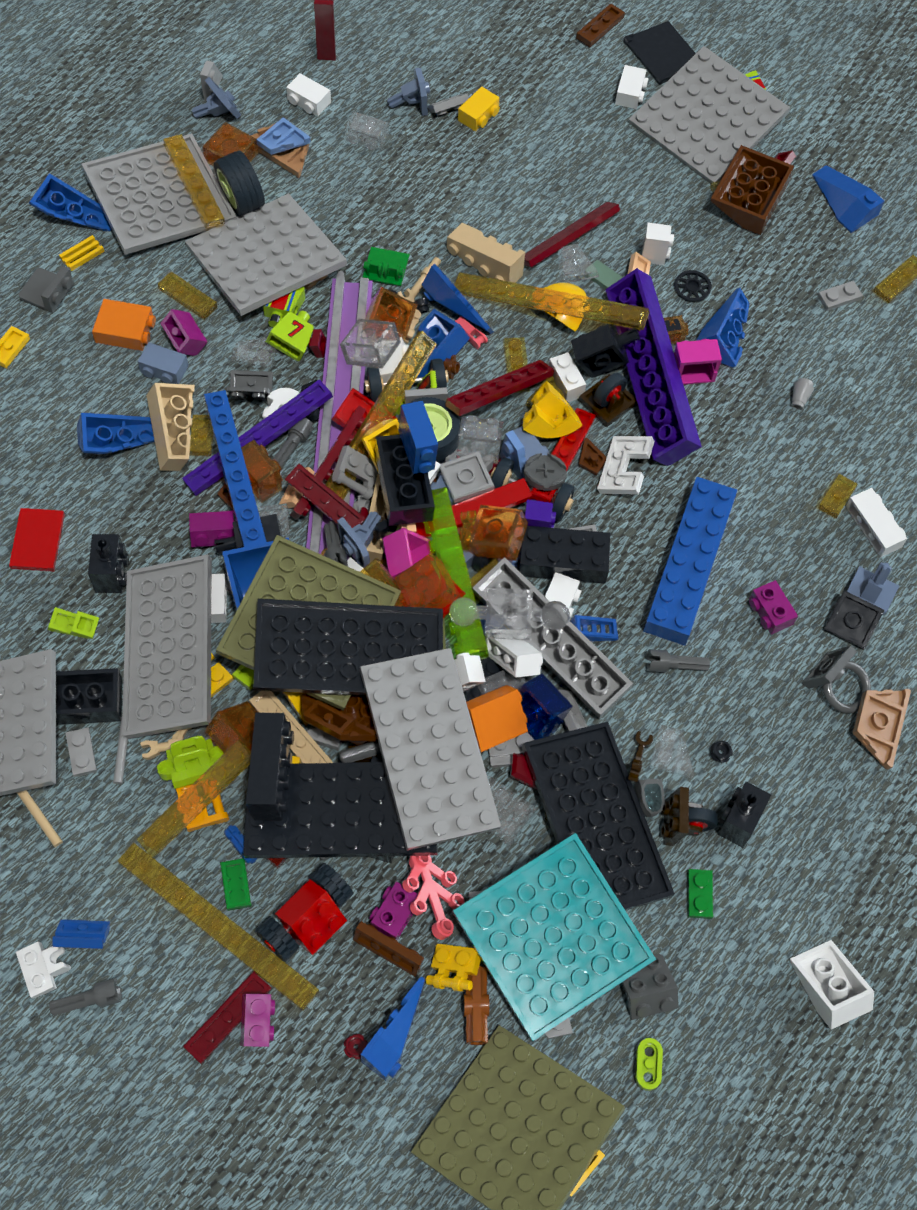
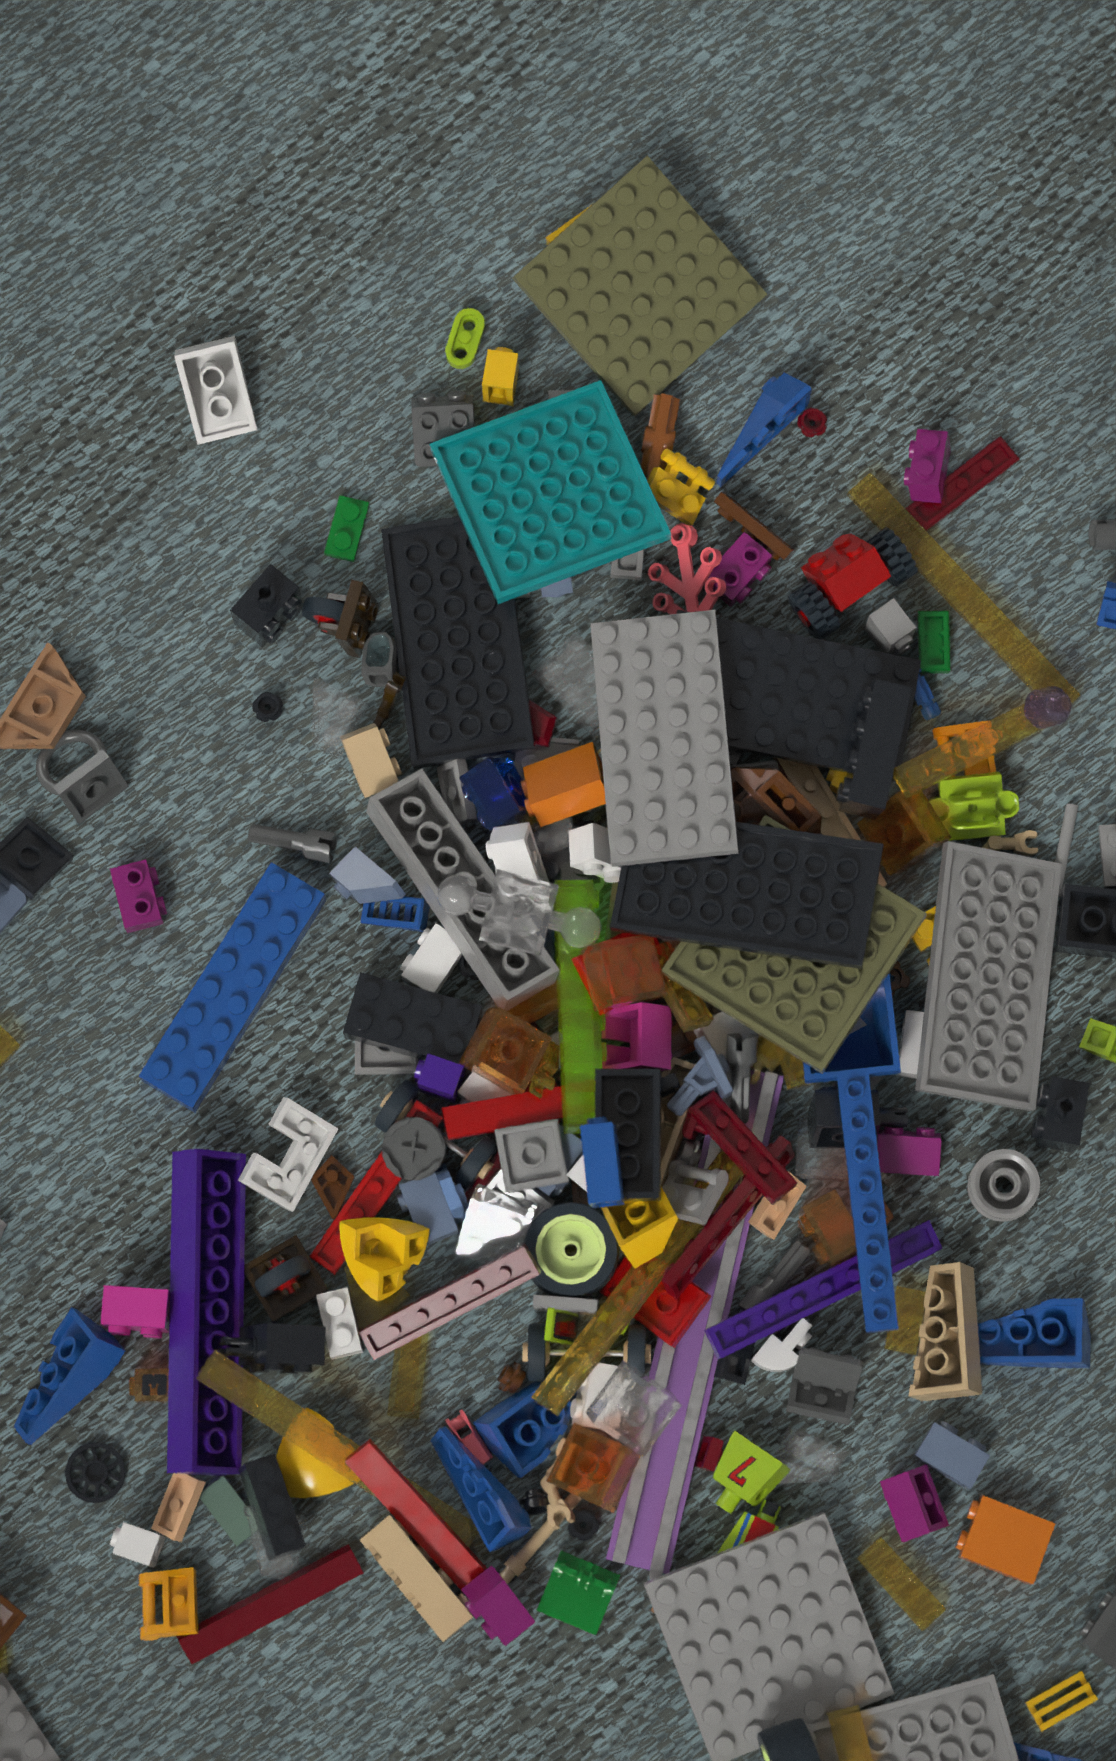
camera: 165 degrees left, 15 degrees up
none -> light orange plate [139,1567,198,1641]
none -> black brick [238,1453,306,1561]
none -> sand blue slope [329,847,406,904]
none -> tan brick [340,723,402,798]
none -> red tile [345,1439,487,1592]
none -> magenta brick [461,1565,535,1646]
none -> yellow brick [482,347,519,406]
none -> light grey brick [865,598,916,656]
none -> light grey wheel [967,1149,1040,1222]
none -> head [1024,686,1072,729]

